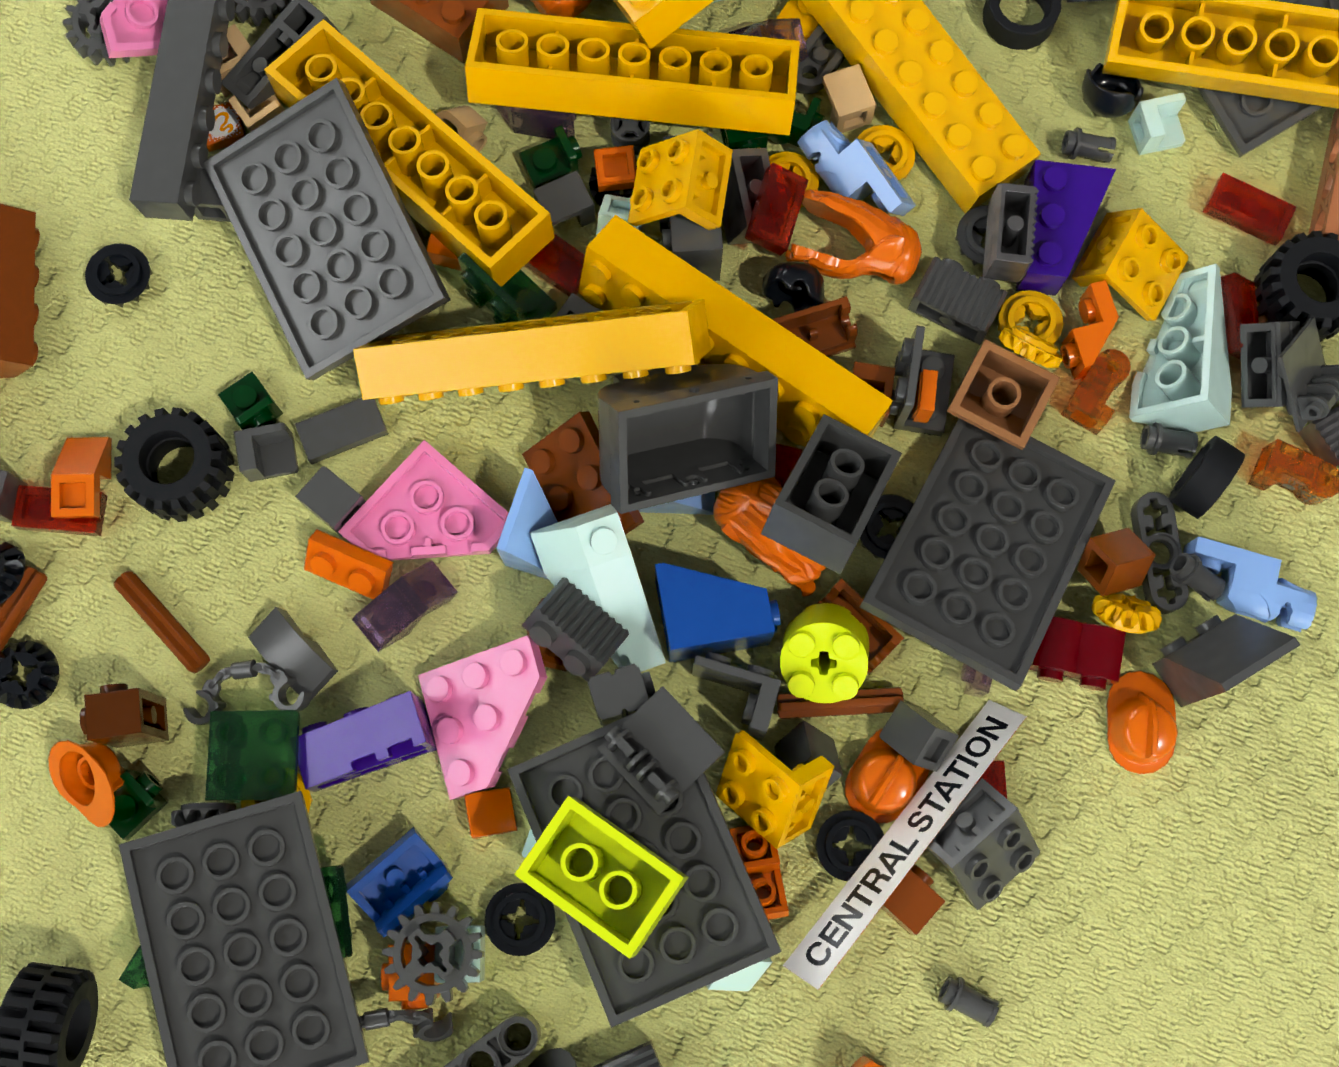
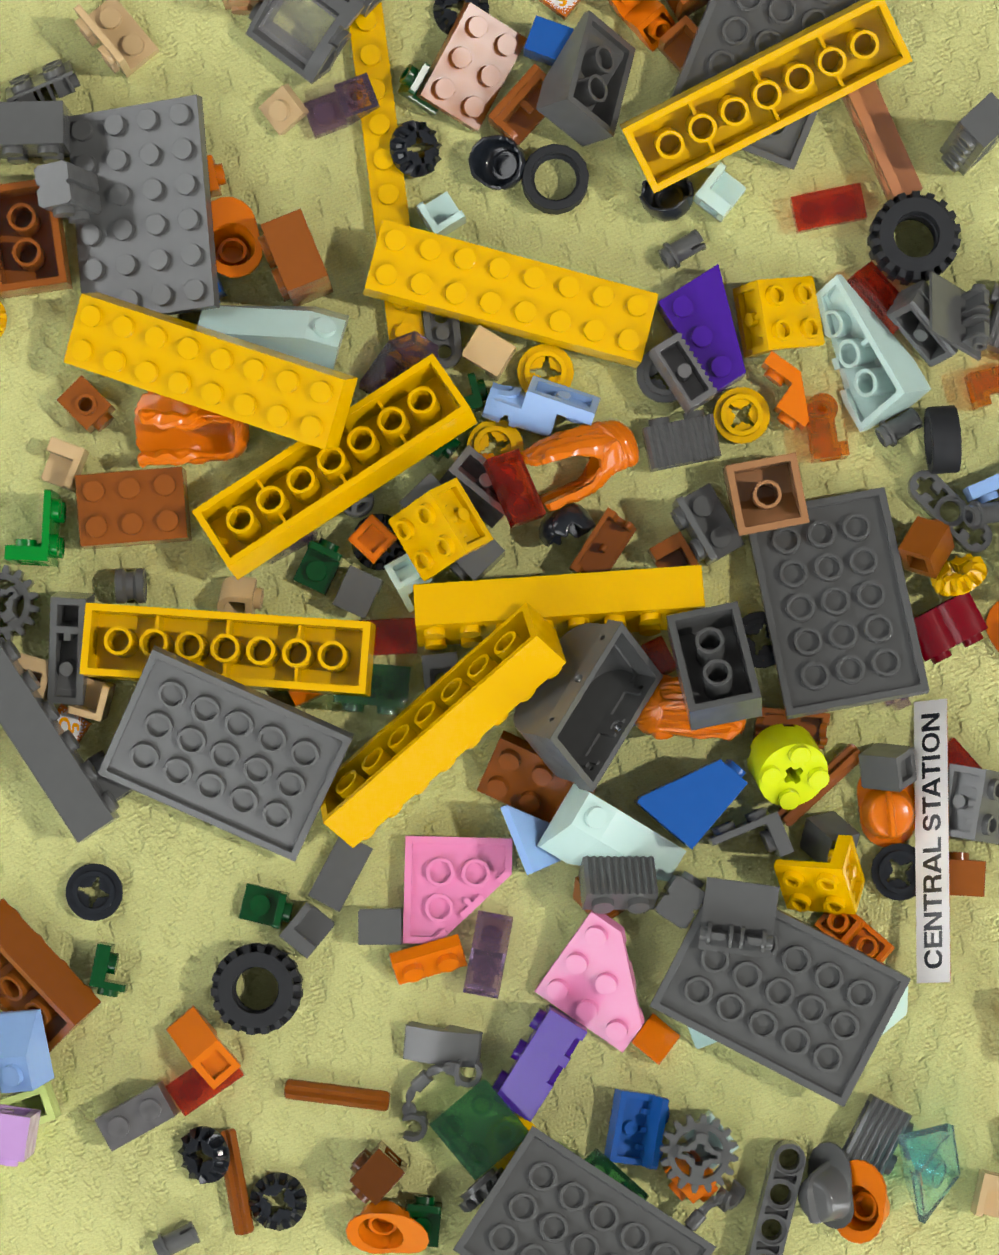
camera: 35 degrees left, 10 degrees up
black gear [485,883,556,956] -> none
neon yellow brick [514,796,689,959] -> none
orange tile [911,369,938,423] -> none
yellow gear [998,326,1063,368] -> none
none -> dark green bracket [89,941,129,997]
none -> dark grey wheel [114,568,147,604]

